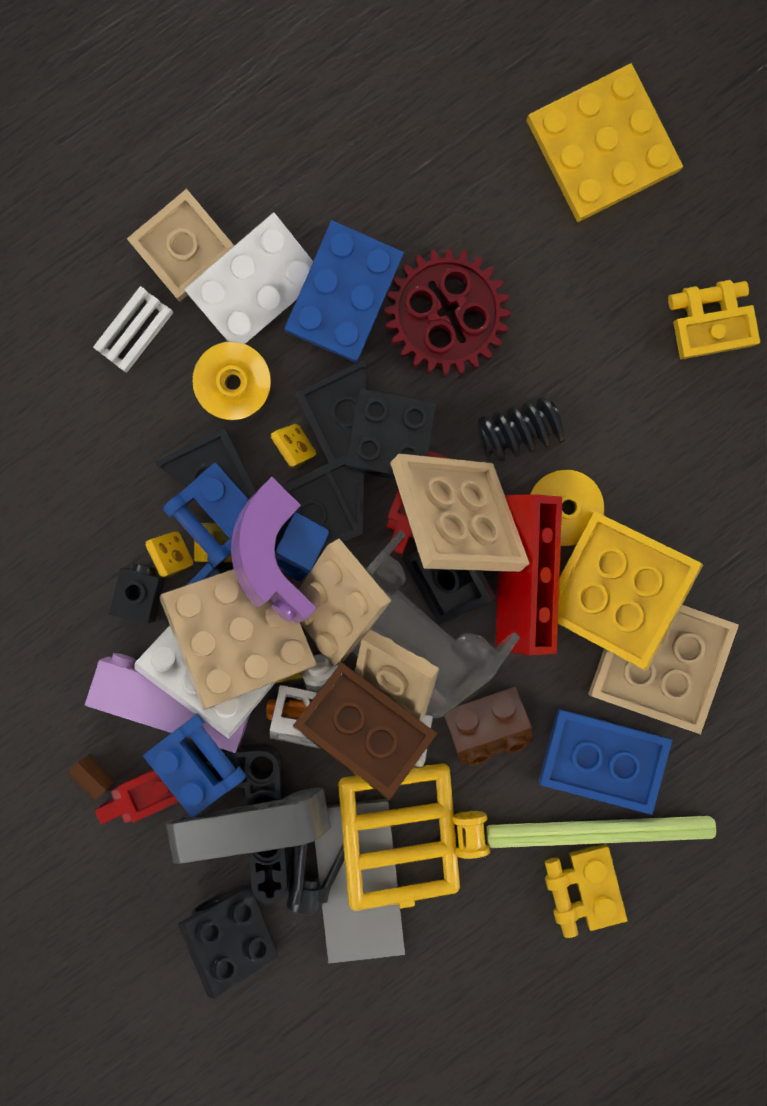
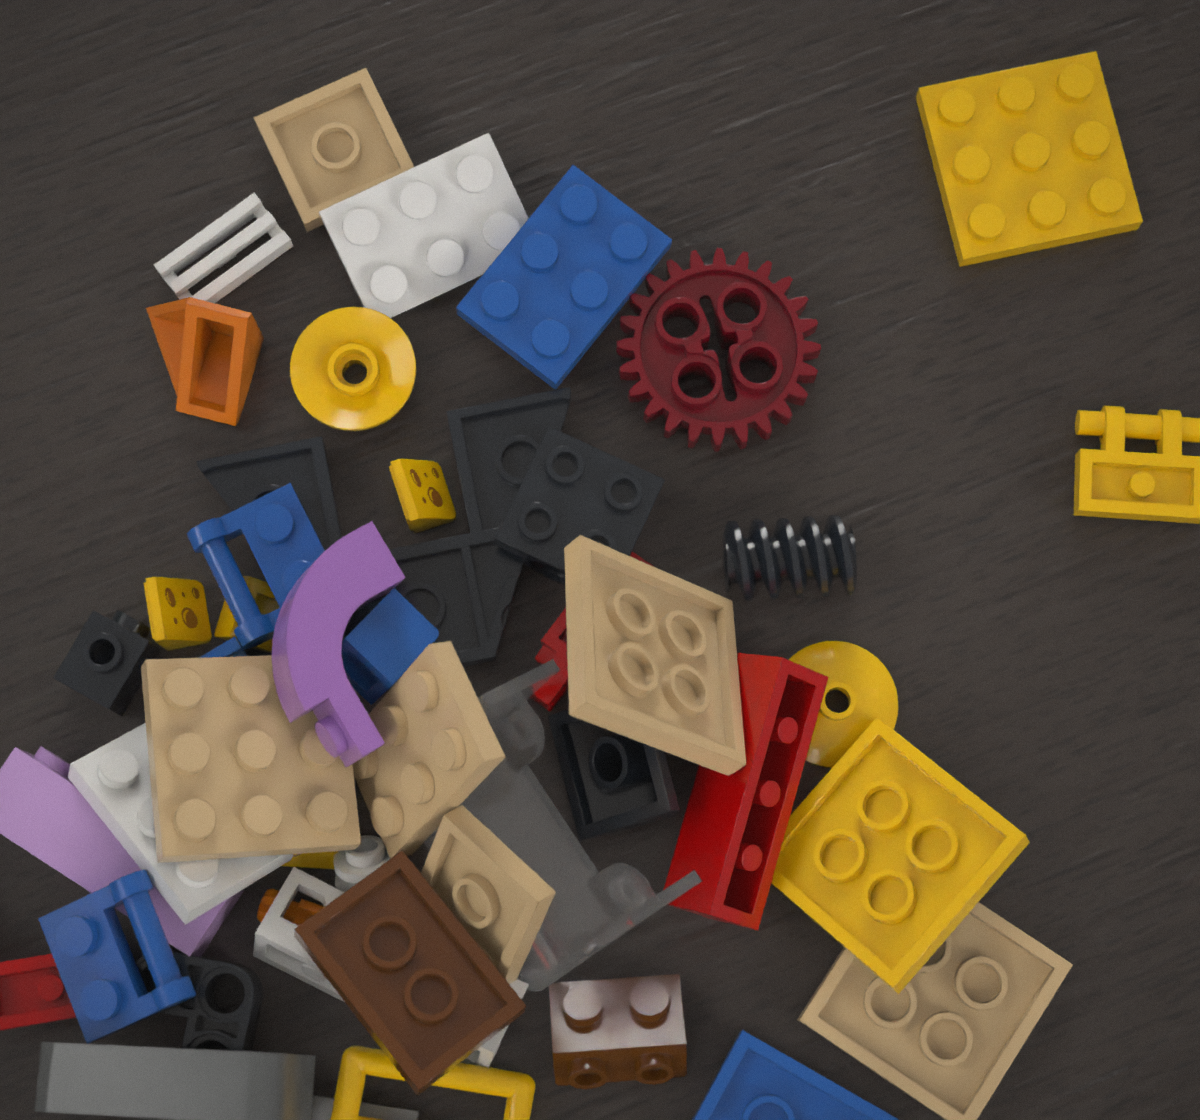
camera: 15 degrees right, 10 degrees down
none -> orange slope [146,297,264,426]

